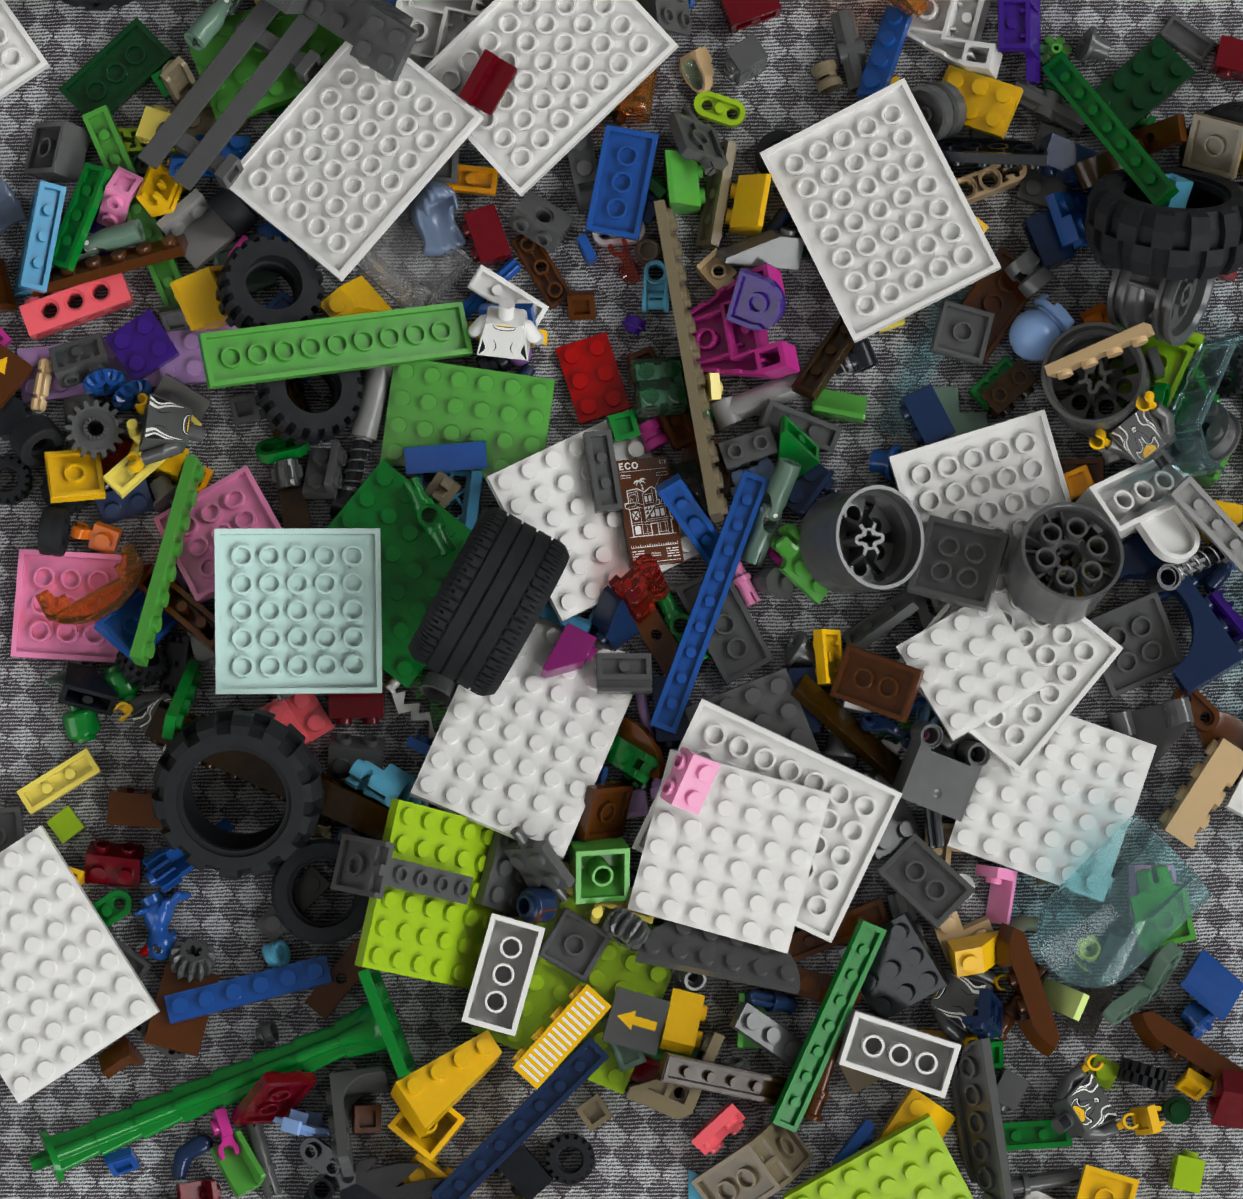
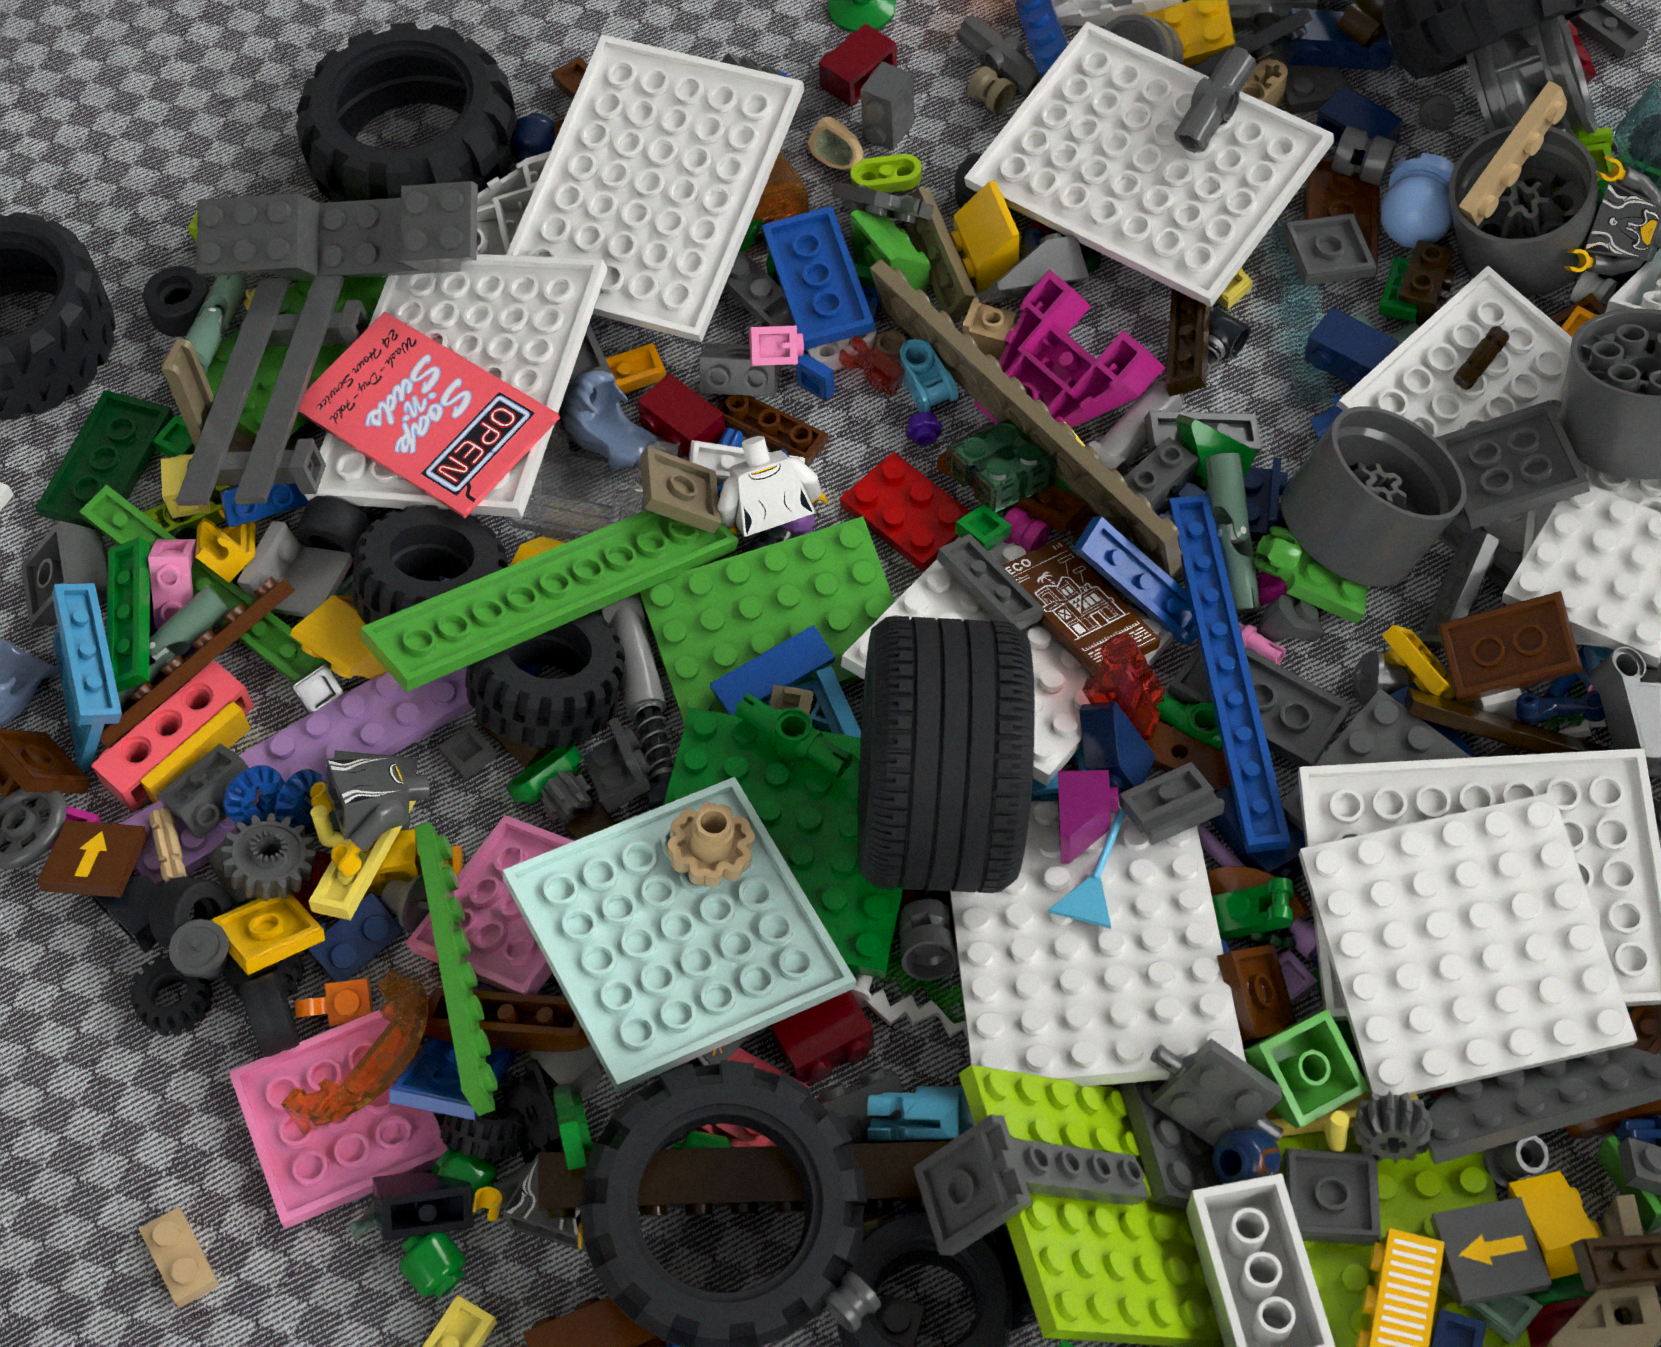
camera: 20 degrees left, 25 degrees down
dark purple plate [105,309,180,381] -> none
blue plate [405,733,433,756] -> none
dark red panel [458,49,517,115] -> none
reddish brown plate [567,290,596,320] -> none
bright pink bracket [660,747,721,815] -> none
dark purple tile [725,268,786,330] -> none
bright green panel [810,389,868,425] -> none
blue plate [1045,190,1089,249] -> none
none -> yellow tile [140,701,251,803]
none -> dark grey piece [169,919,229,979]
none -> coral piece [298,311,560,518]
none -> dark tan tile [640,446,721,534]
none -> tan plant [667,802,755,887]
none -> bright pink bracket [749,326,804,366]
none -> dark grey wheel [824,1271,881,1333]
none -> medium azure piece [1048,809,1126,929]
none -> dark grey piece [1174,46,1256,153]
none -> dark brown axle [1453,326,1510,390]

